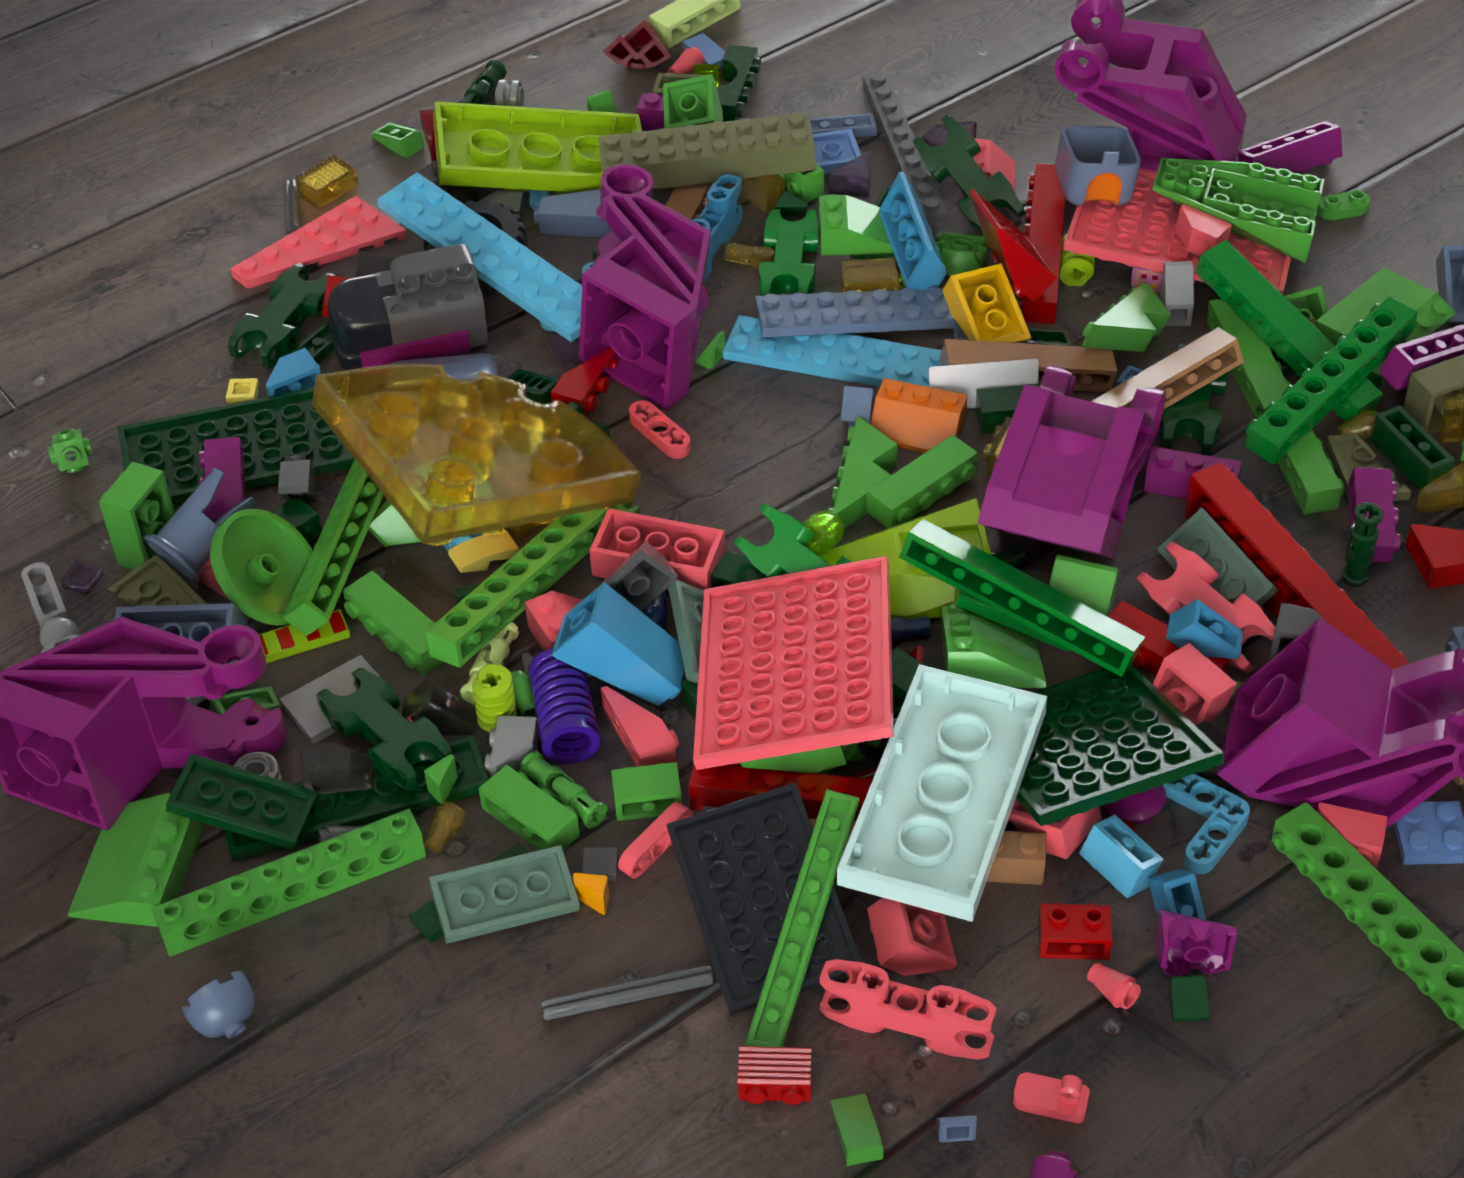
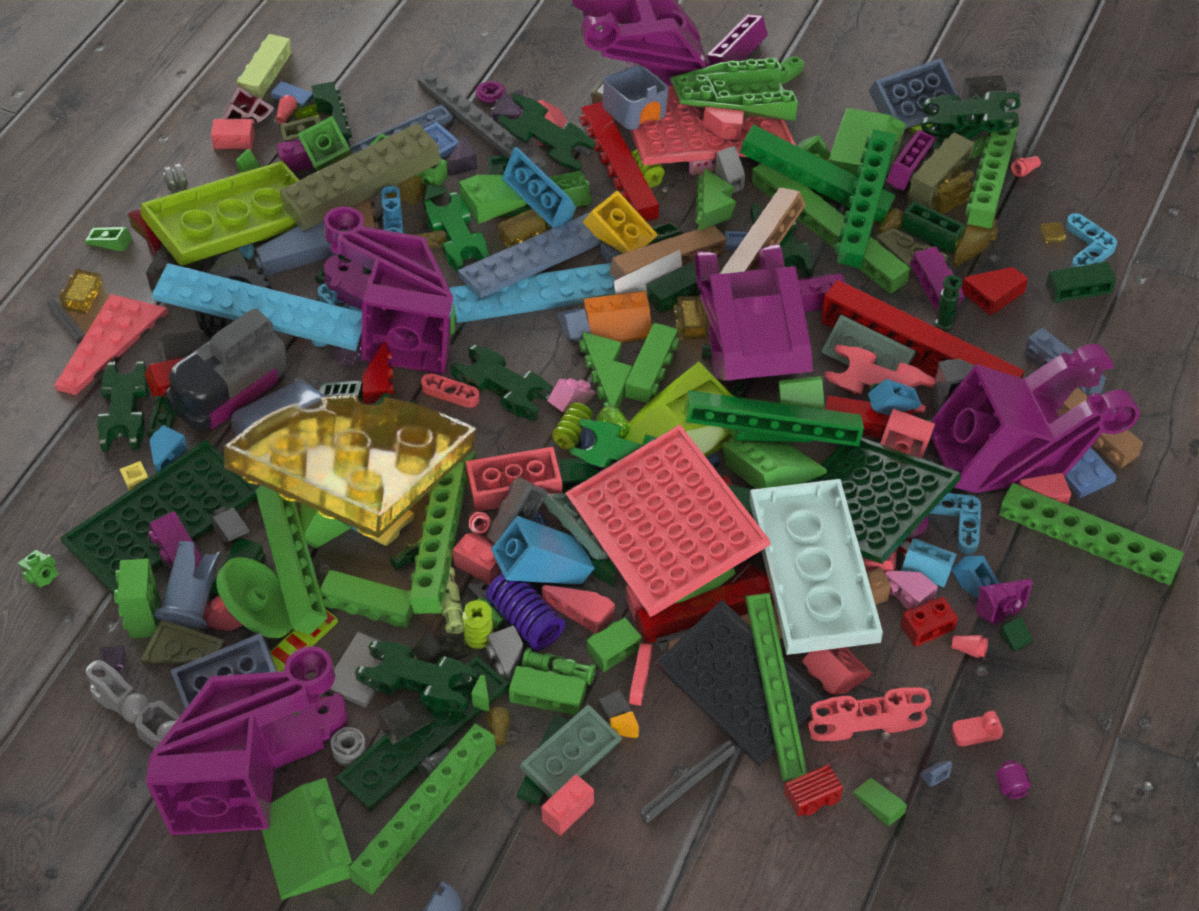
camera: 30 degrees left, 5 degrees up
dark green plate [166,754,318,850] -> none
dark green piece [457,60,507,105] -> none
red slope [969,187,1057,302] -> none
none -> coral brick [211,119,255,149]
none -> dark green piece [450,344,554,421]
none -> coral cone [469,511,491,534]
none -> magenta gear [476,81,506,105]
none -> coral brick [541,774,594,836]
none -> bright pink slope [547,378,596,412]
none -> lime piece [552,402,594,451]
none -> bright pink slope [885,570,938,609]

